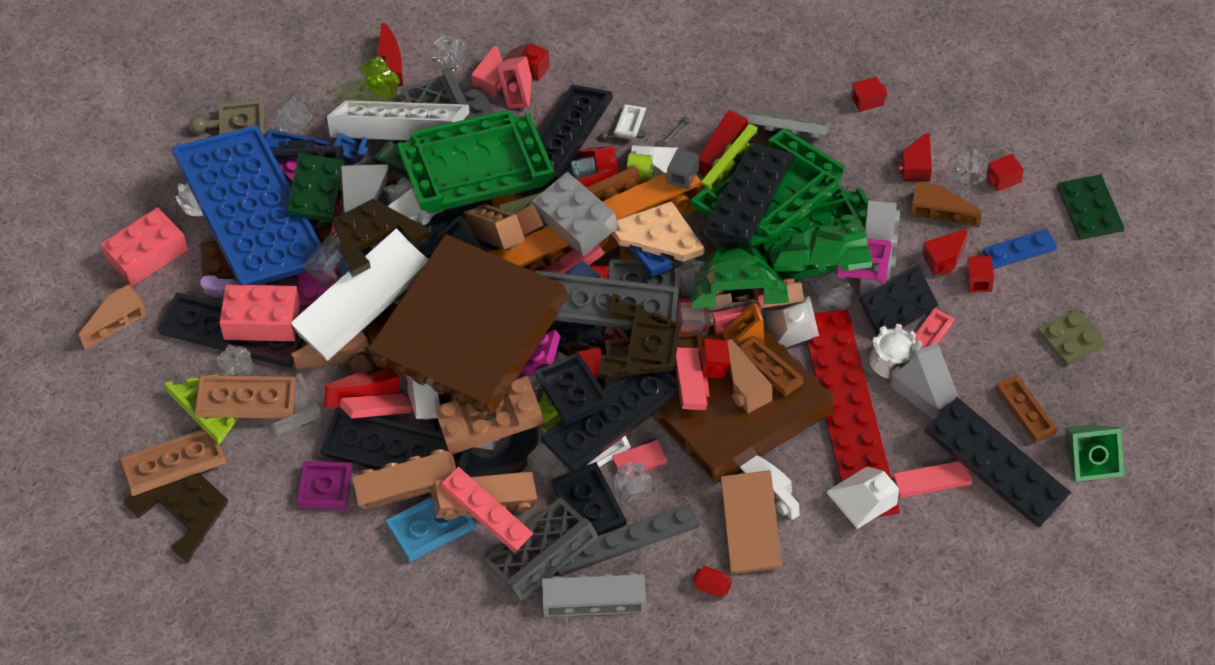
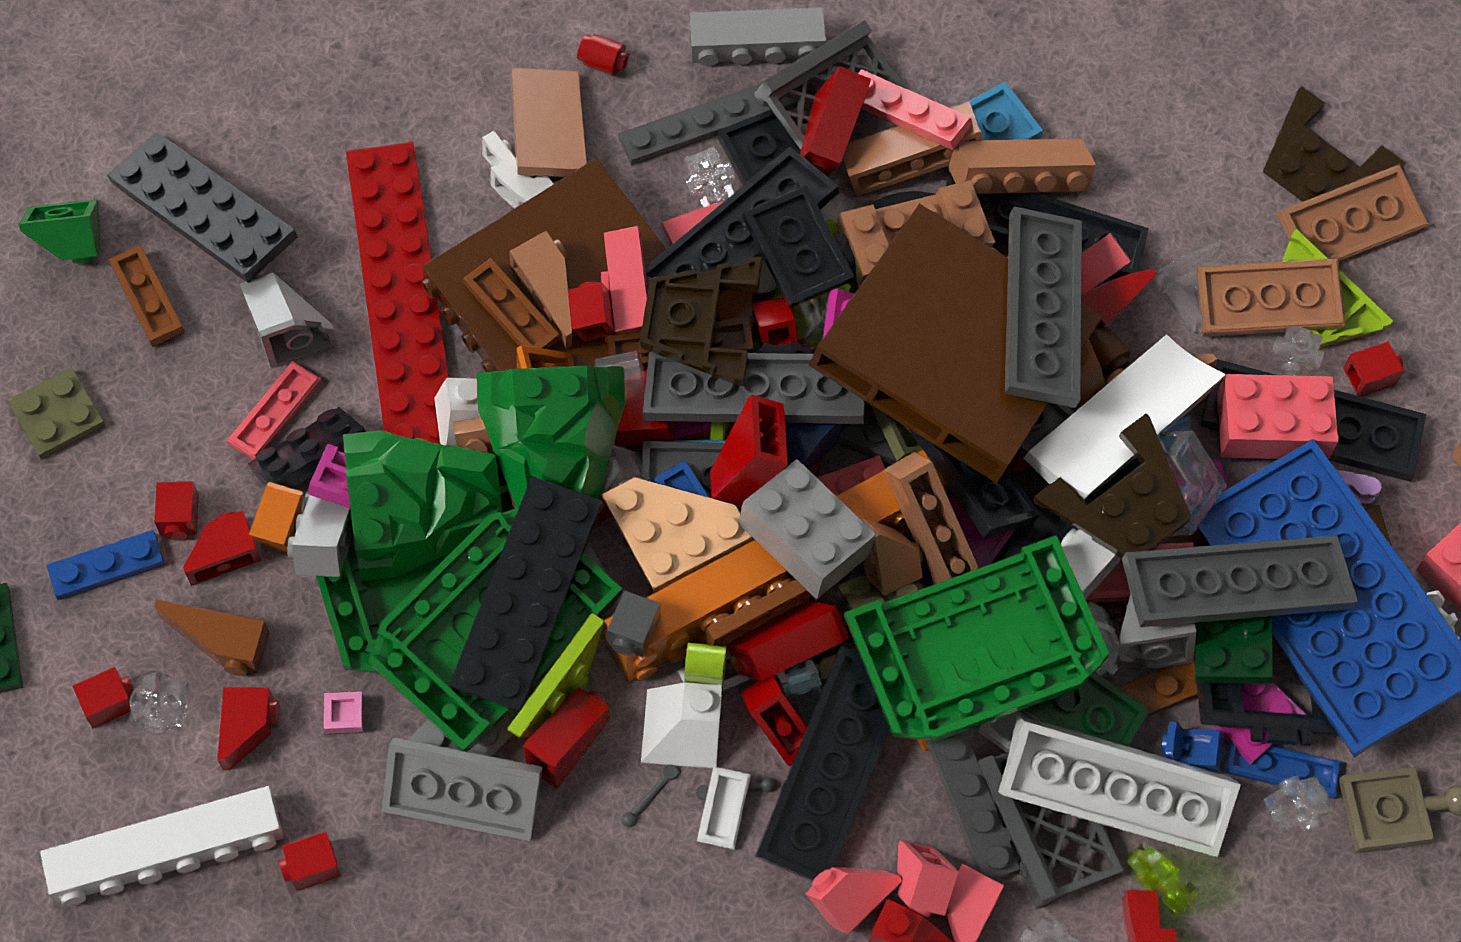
camera: 175 degrees right, 10 degrees up
magenta plate [297,461,353,510] -> none
white slope [827,467,899,529] -> none
white hair [869,324,923,379] -> none
coral tile [893,461,972,498] -> none
none -> white brick [40,786,284,906]
none -> orange slope [249,482,303,553]
none -> bright pink plate [324,692,364,734]
none -> red slope [710,394,788,509]
none -> red slope [800,66,871,176]
none -> coral slope [805,867,902,934]
none -> dark grey plate [1005,207,1082,408]
none -> dark grey plate [1122,535,1358,627]
none -> red brick [1343,341,1404,397]

